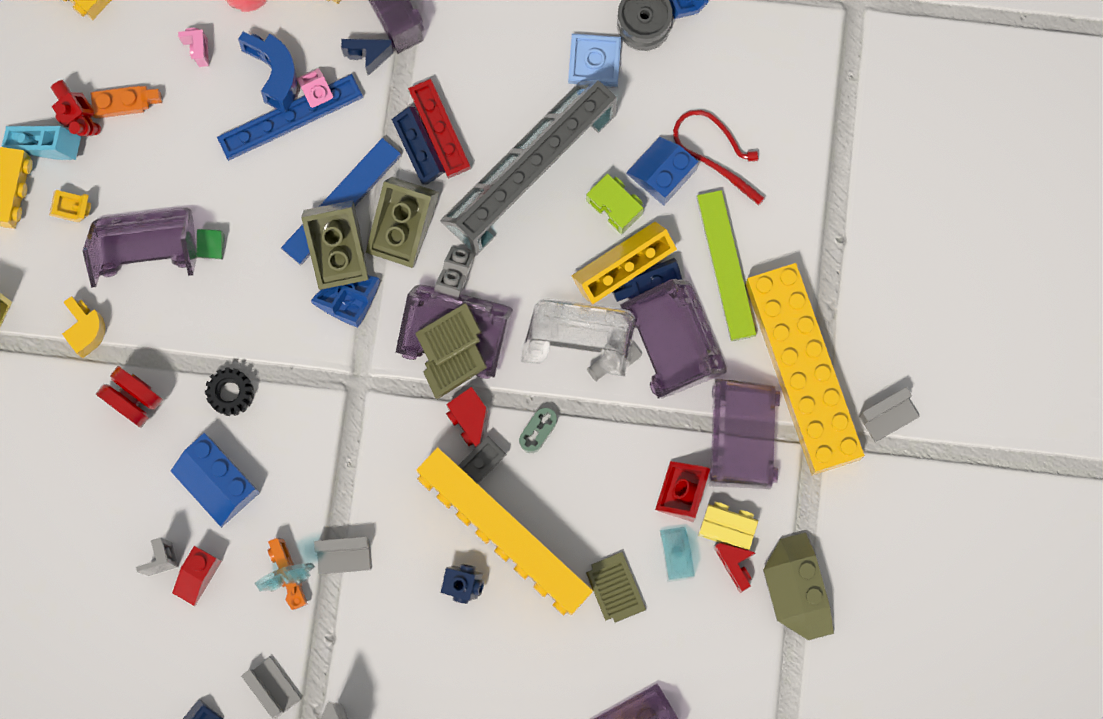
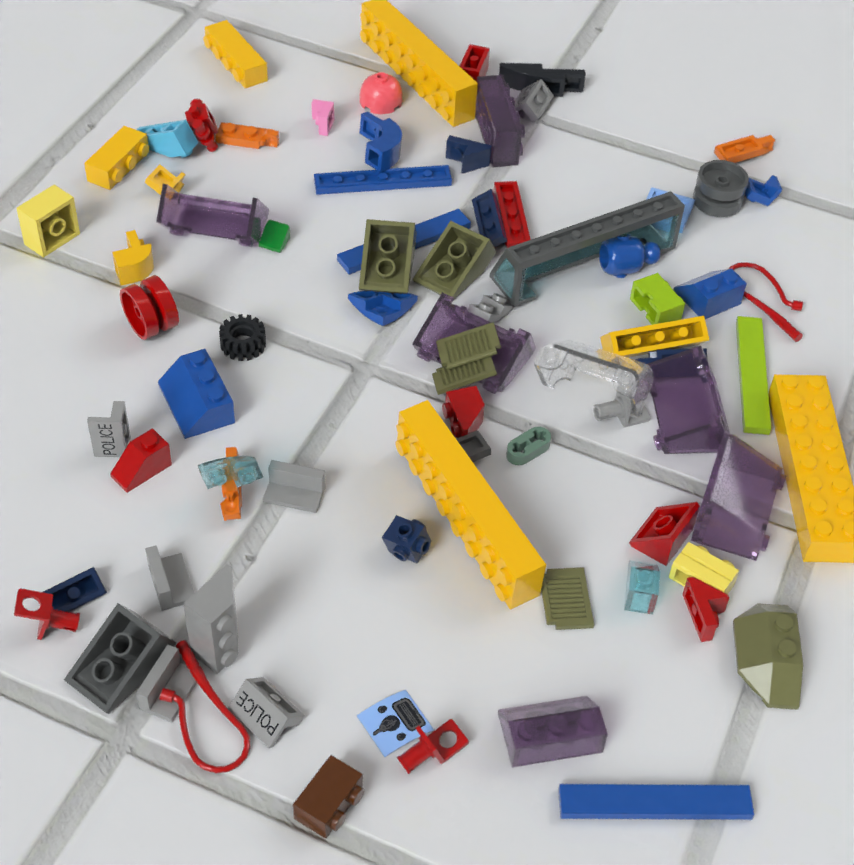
camera: 10 degrees right, 30 degrees down
bright pink bracket [297,68,333,108] -> none
none -> blue piece [599,234,660,278]

